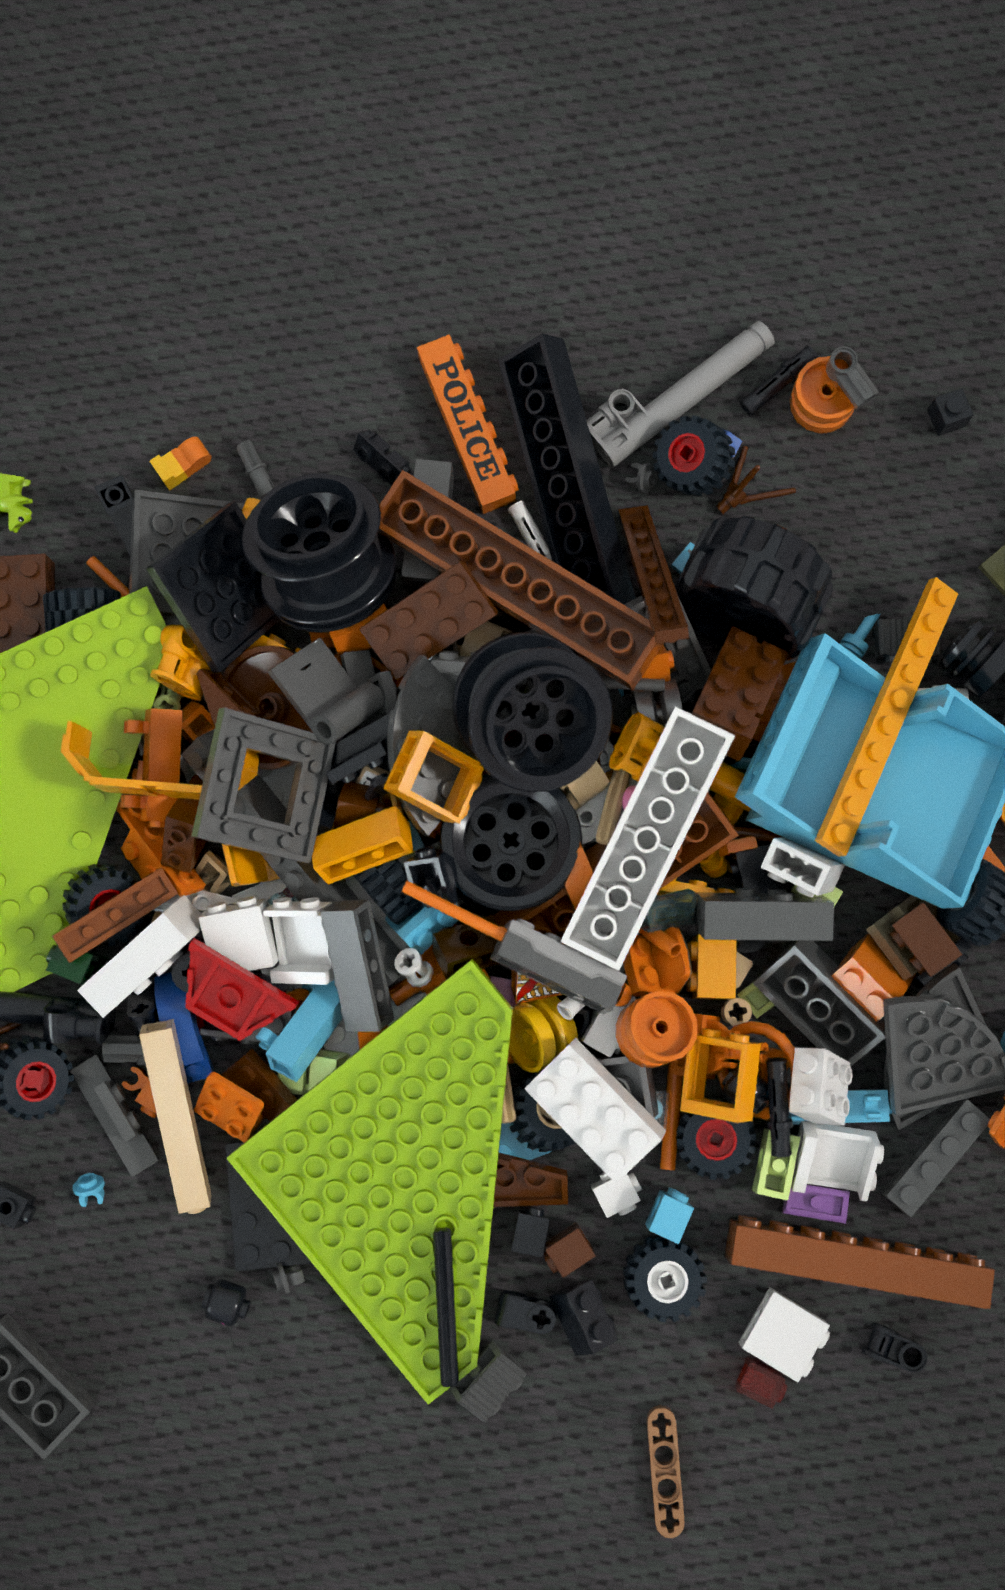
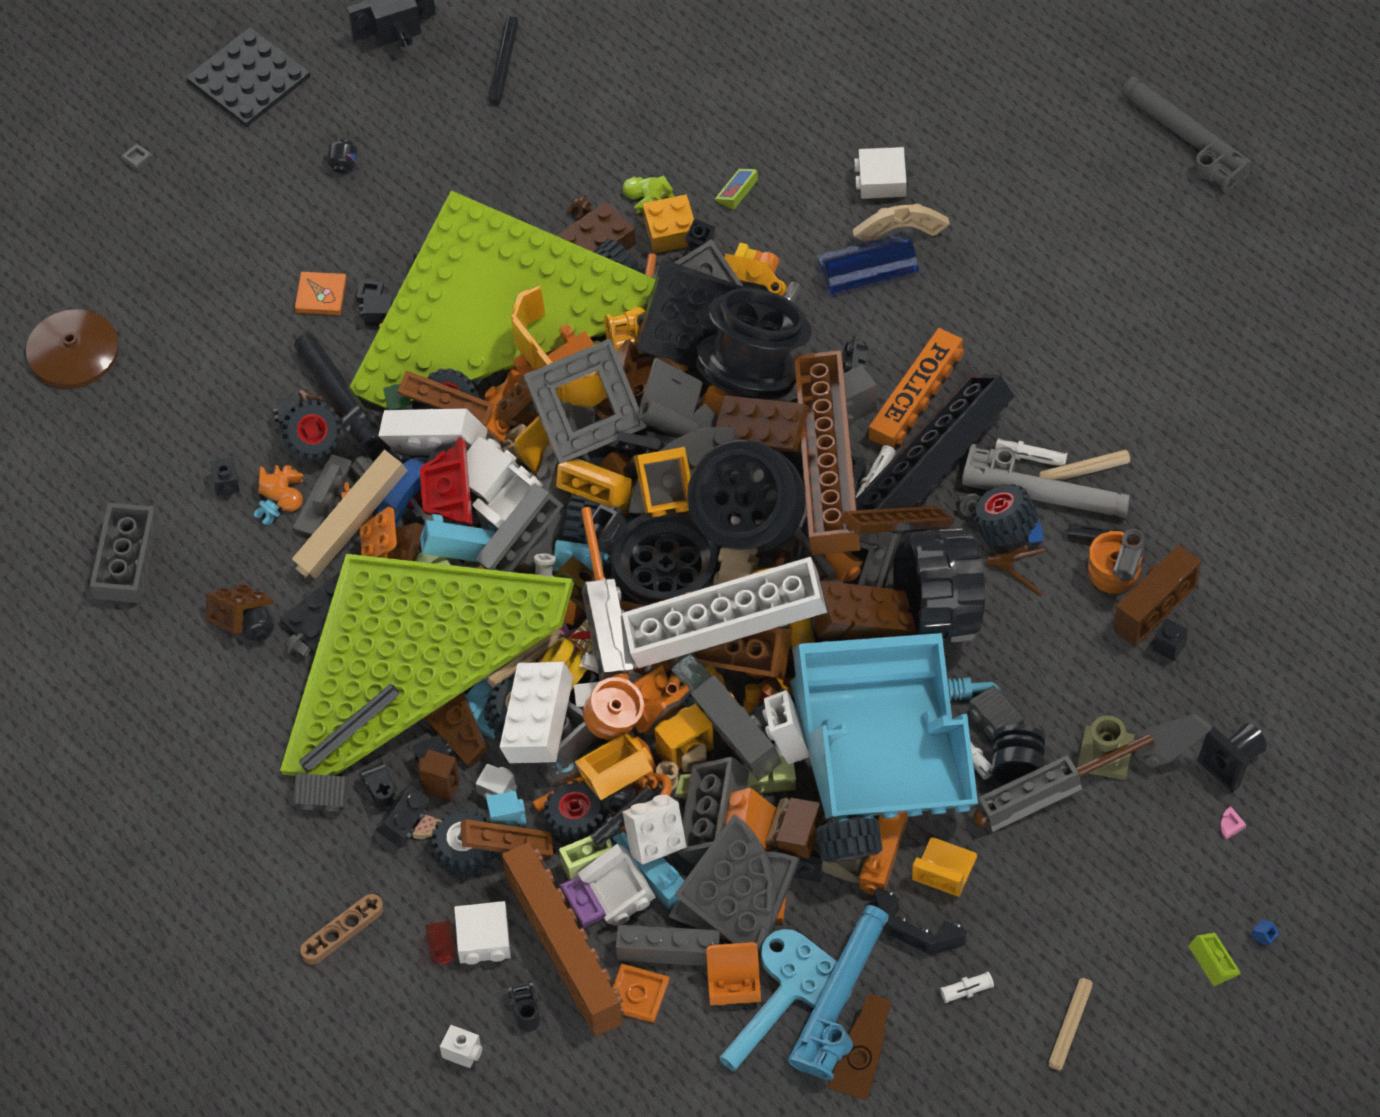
camera: 50 degrees right, 25 degrees down
light orange plate [815,577,958,857] -> none
none -> reddish brown bracket [206,584,274,634]
none -> orange animal [258,465,303,512]
none -> tan tile [413,814,442,839]
none -> white brick [440,1025,482,1068]
none -> dark orange plate [460,819,553,858]
none -> orange tile [612,963,670,1023]
none -> light orange brick [643,194,694,254]
none -> lime slope [715,169,758,210]
none -> light orange plate [724,253,787,296]
none -> clear blue brick [817,234,919,293]
none -> tan plate [853,204,950,244]
none -> white brick [854,147,906,199]
none -> white pin [995,438,1067,467]
none -> tan axle [1039,450,1130,481]
none -> reddish brown brick [1113,545,1201,647]

